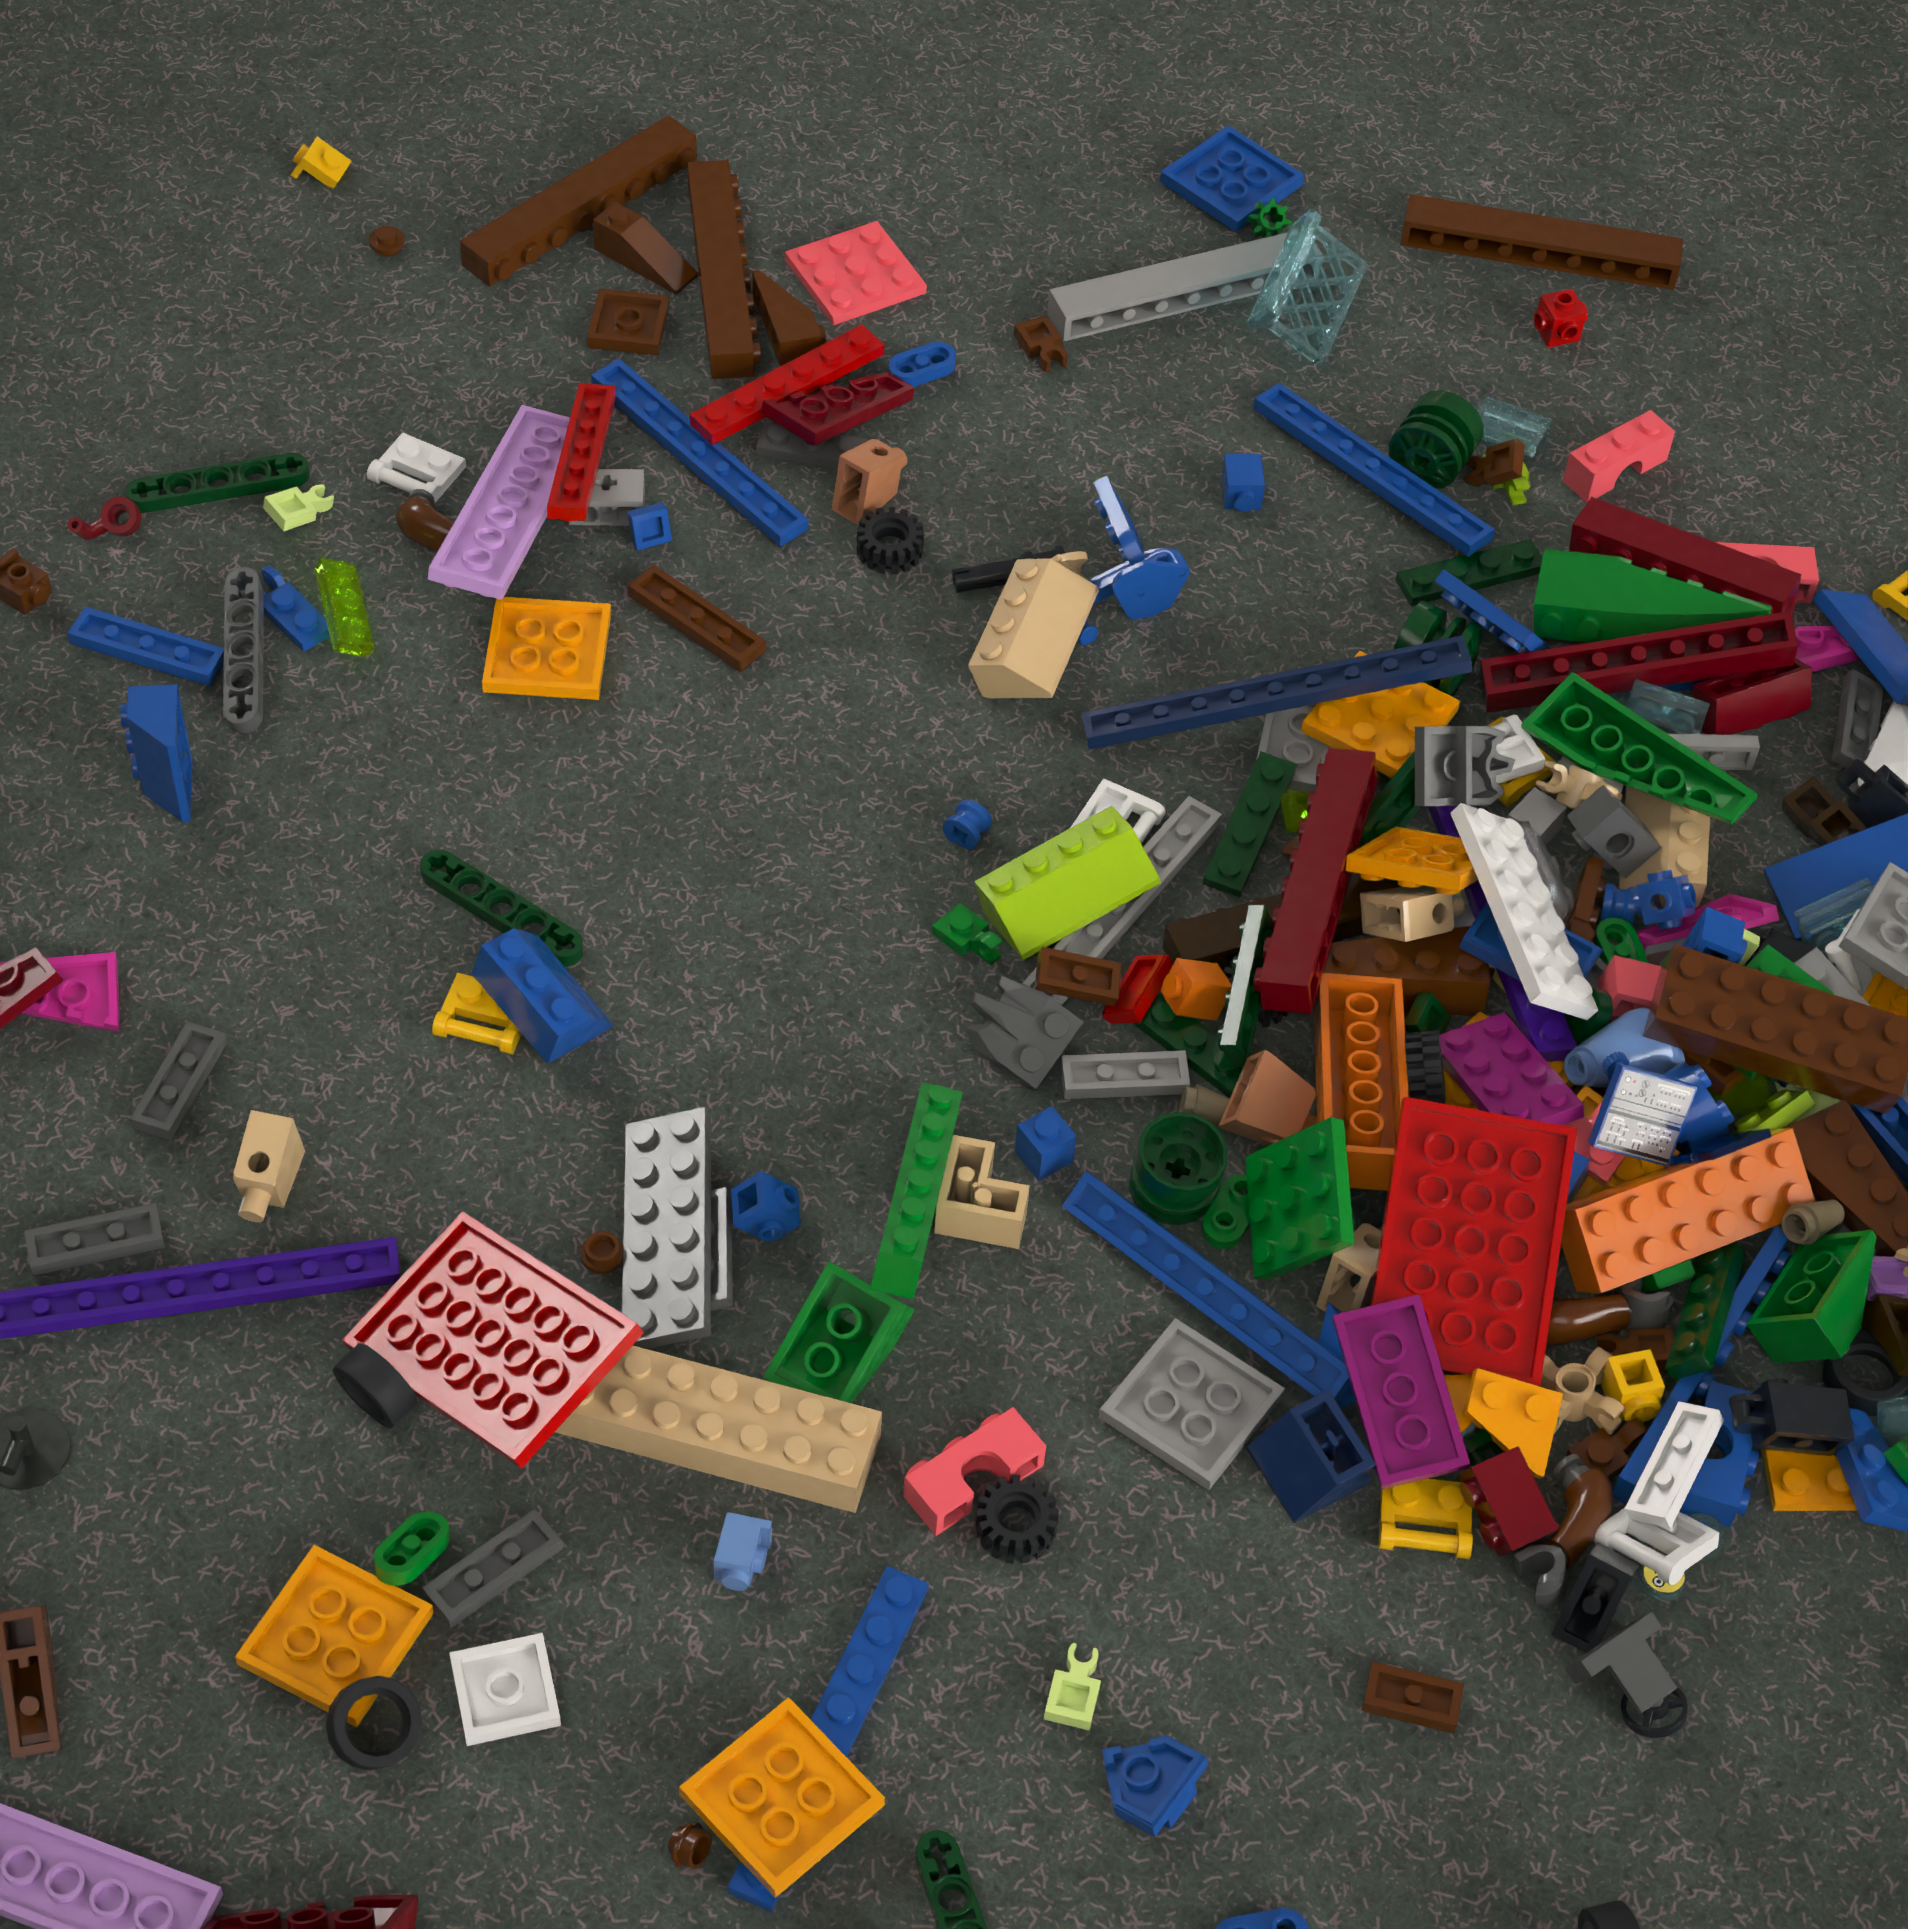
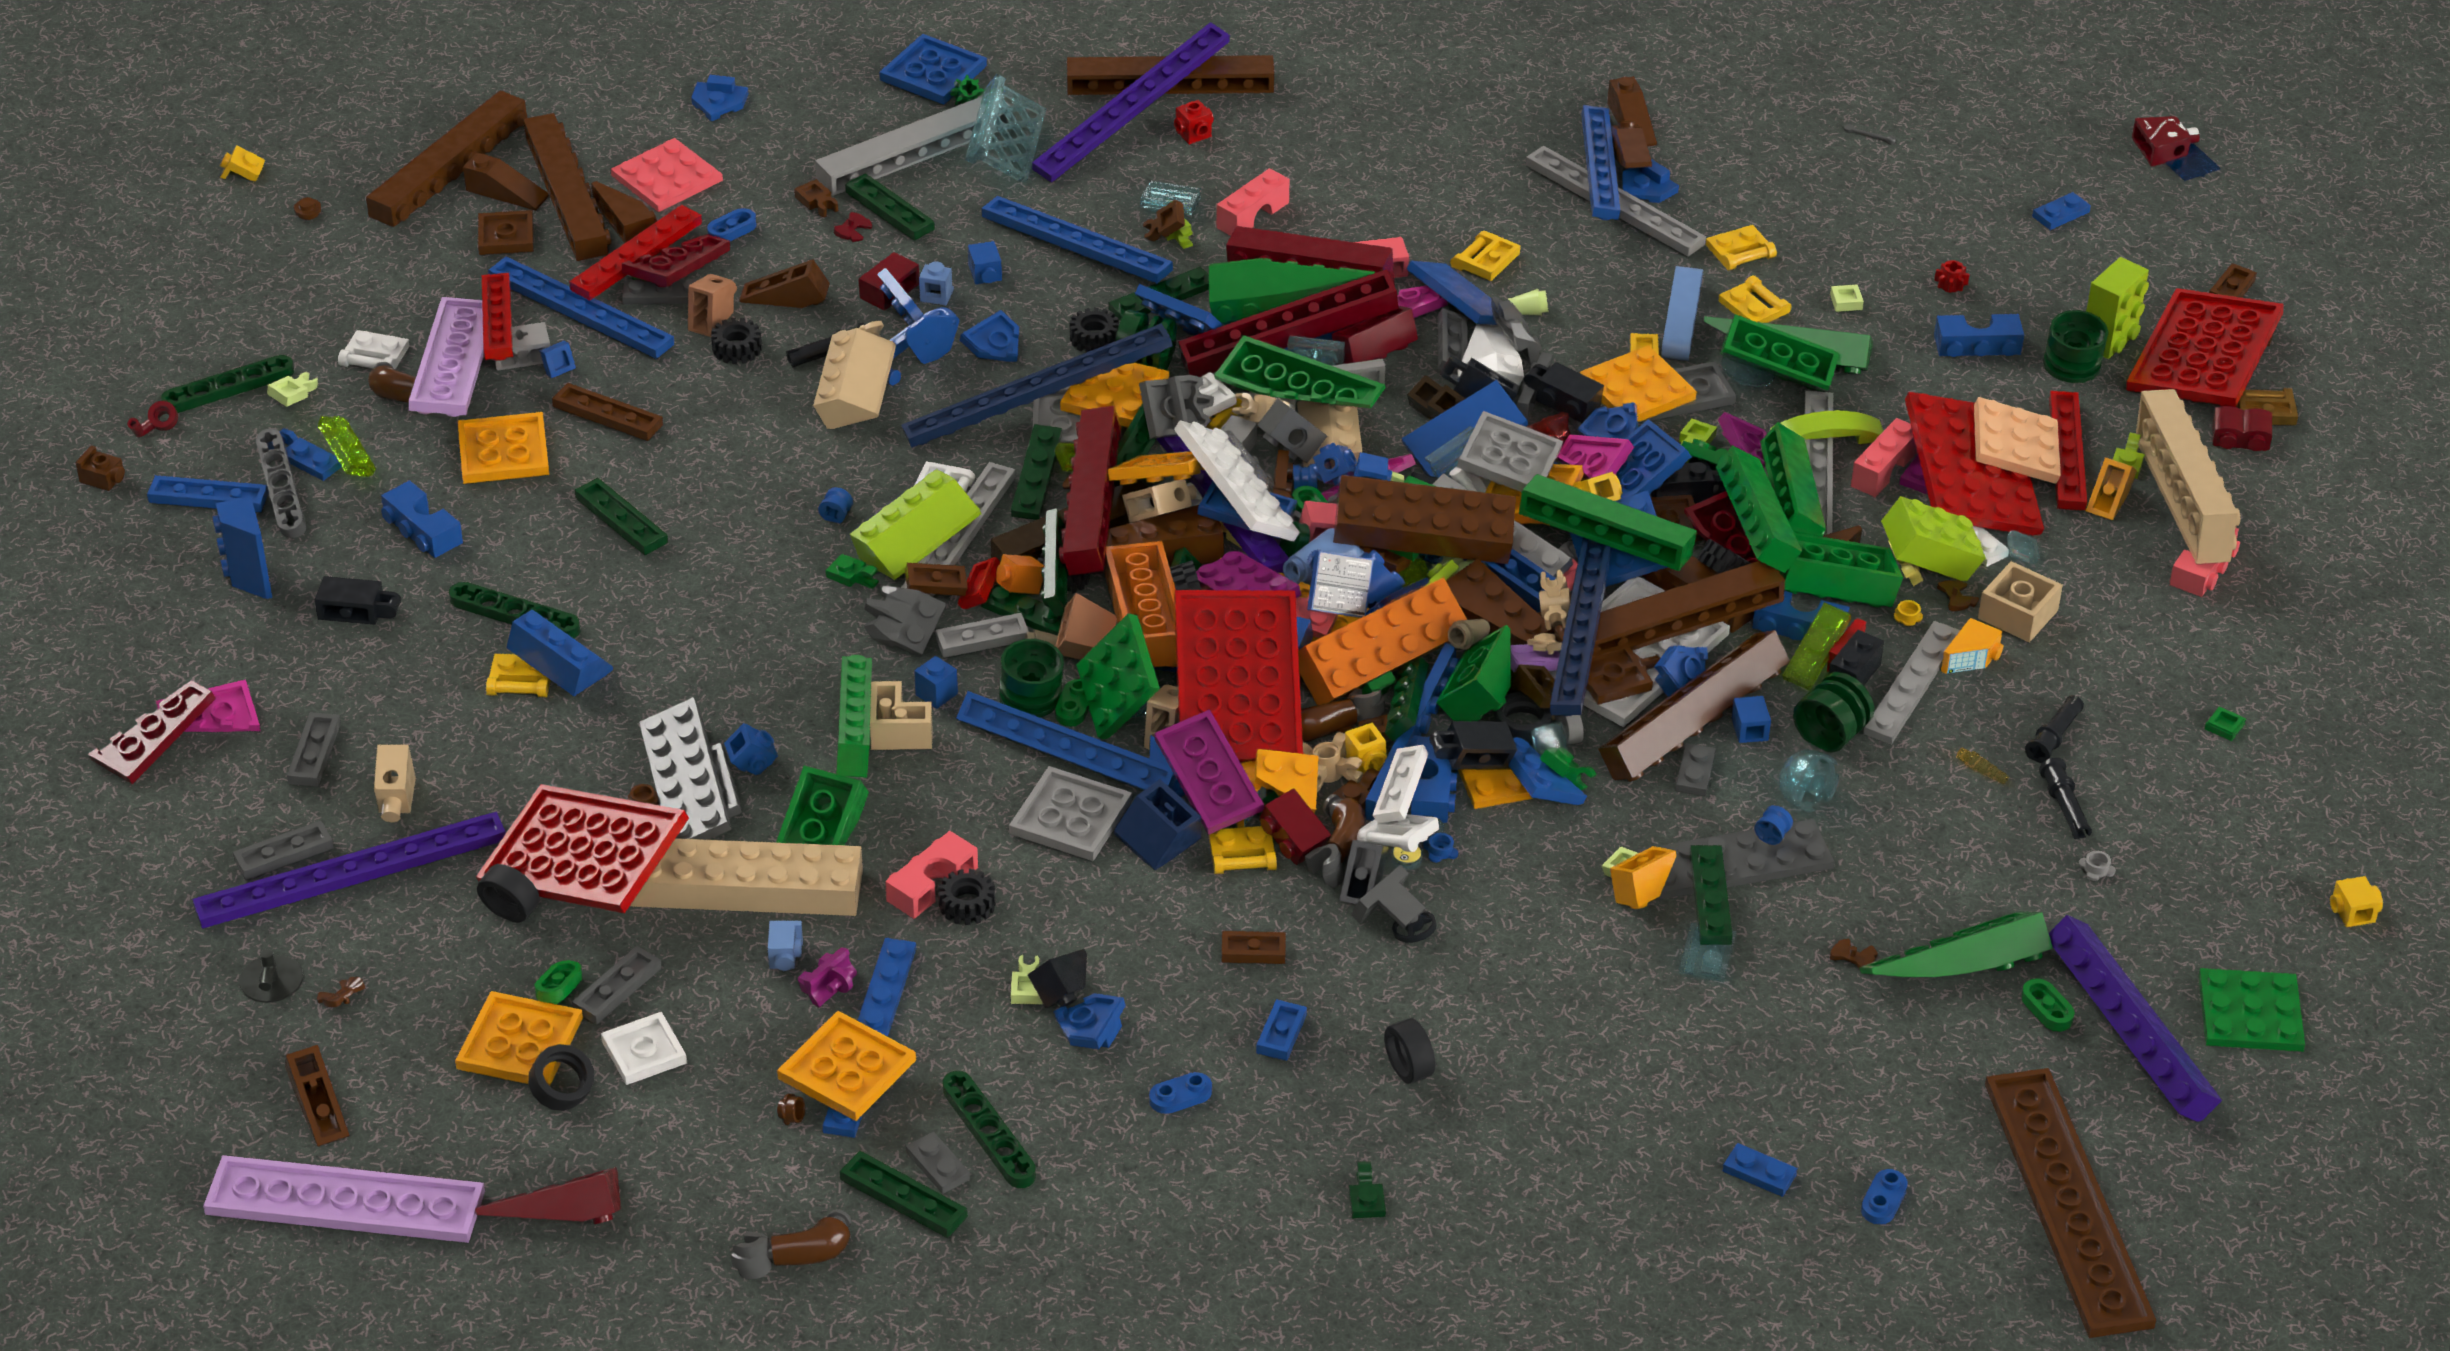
camera: 10 degrees left, 10 degrees down
dark green wheel [1389,390,1484,489] -> none
none -> black brick [314,576,402,625]
none -> reddish brown piece [317,976,365,1007]
none -> blue arch [381,480,463,558]
none -> dark green plate [575,477,668,555]
none -> blue plate [691,75,749,122]
none -> reddish brown slope [739,259,830,308]
none -> magenta hips [798,947,857,1007]
none -> dark red piece [834,212,872,242]
none -> dark green plate [845,173,935,241]
none -> dark red brick [859,252,920,311]
none -> medium blue brick [919,262,954,305]
none -> blue plate [959,310,1019,362]
none -> black slope [1028,949,1087,1008]
none -> dark purple plate [1032,22,1230,183]
none -> black tyre [1070,307,1119,353]
none -> blue plate [1256,999,1307,1061]
none -> blue plate [1423,833,1458,863]

